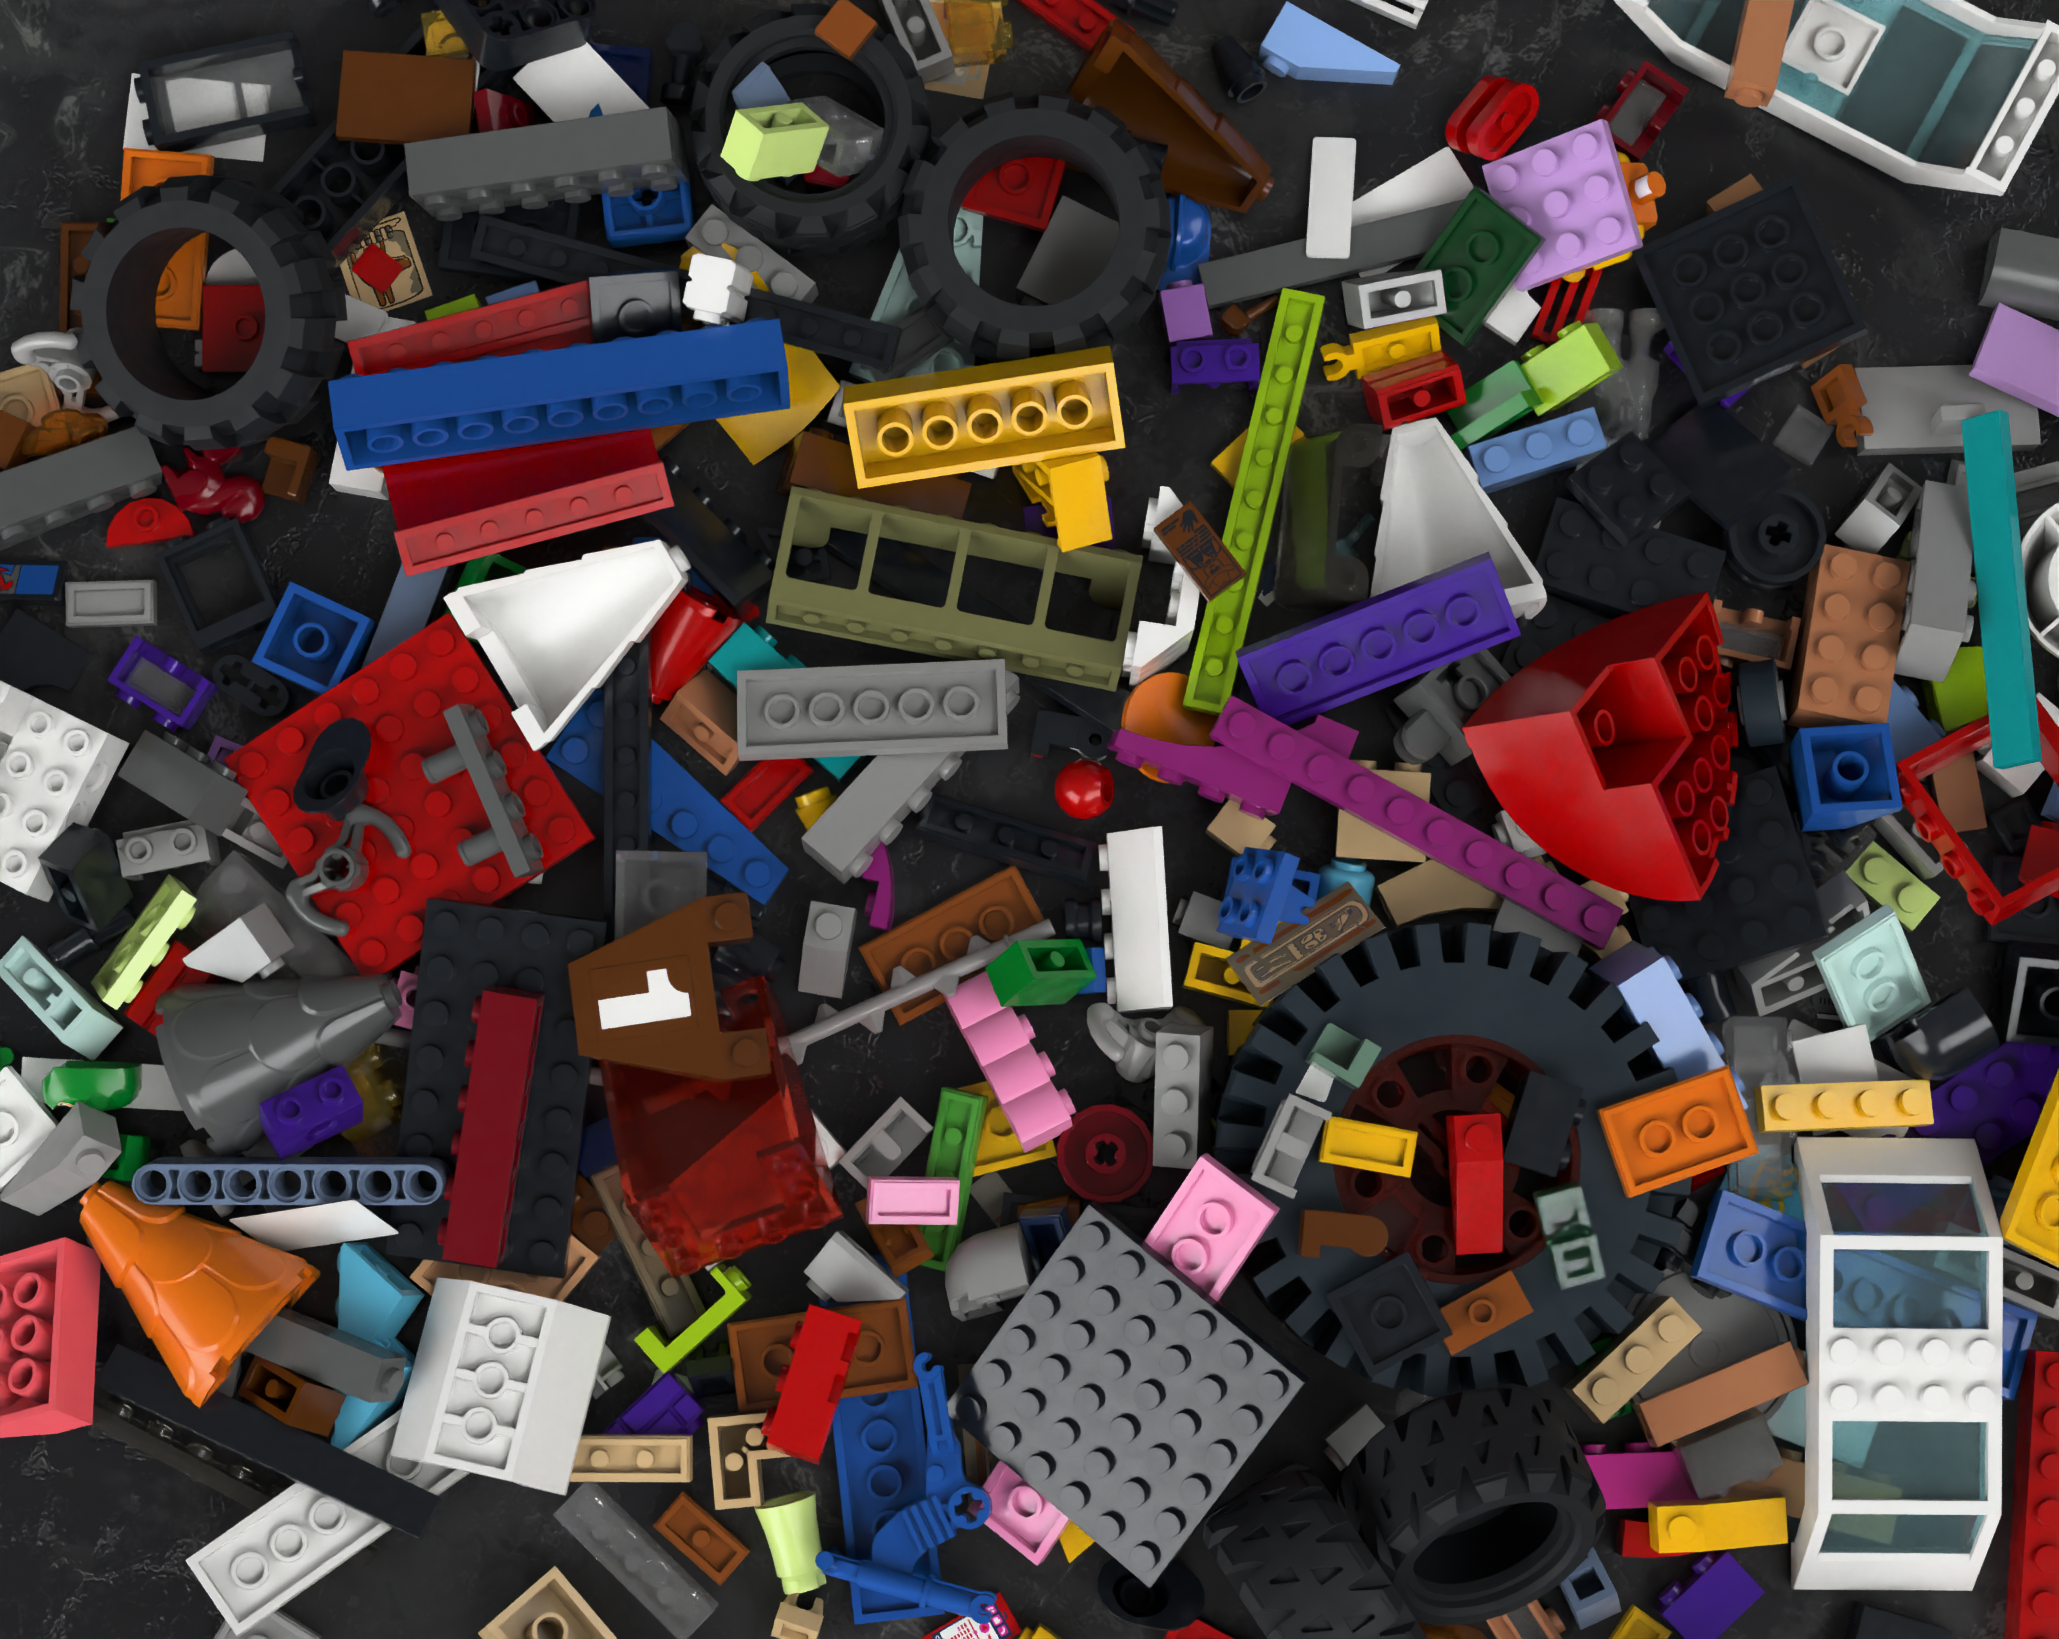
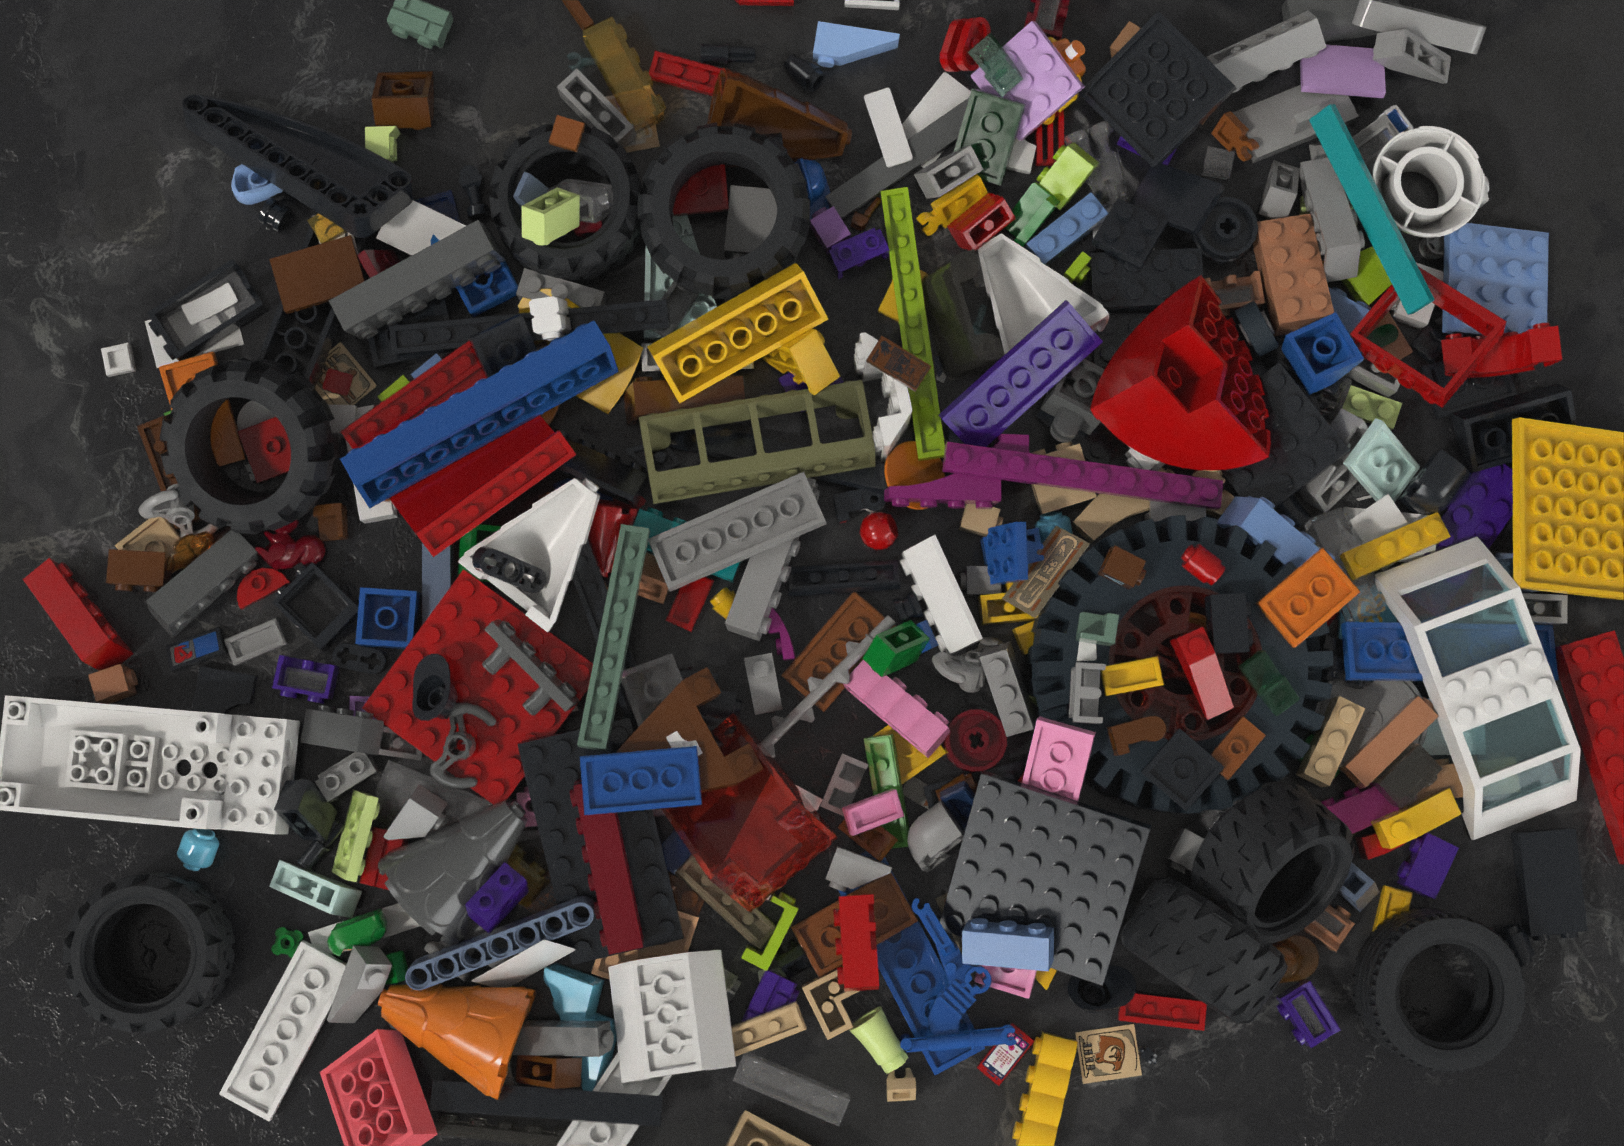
camera: 25 degrees left, 0 degrees up
blue wing [546,688,790,906] -> none
dark orange plate [653,1491,751,1586] -> none
none -> white tile [101,343,136,377]
none -> white sticker [181,283,238,325]
none -> black beam [472,546,546,593]
none -> sand green plate [577,524,650,752]
none -> blue tile [580,746,702,815]
none -> medium blue brick [962,918,1054,972]
none -> clear green slope [968,33,1023,97]
none -> lime plate [1064,251,1091,287]
none -> reddish brown brick [1097,546,1147,590]
none -> red brick [1181,544,1226,586]
none -> light grey brick [1206,10,1326,93]
none -> dark green piece [1367,324,1398,348]

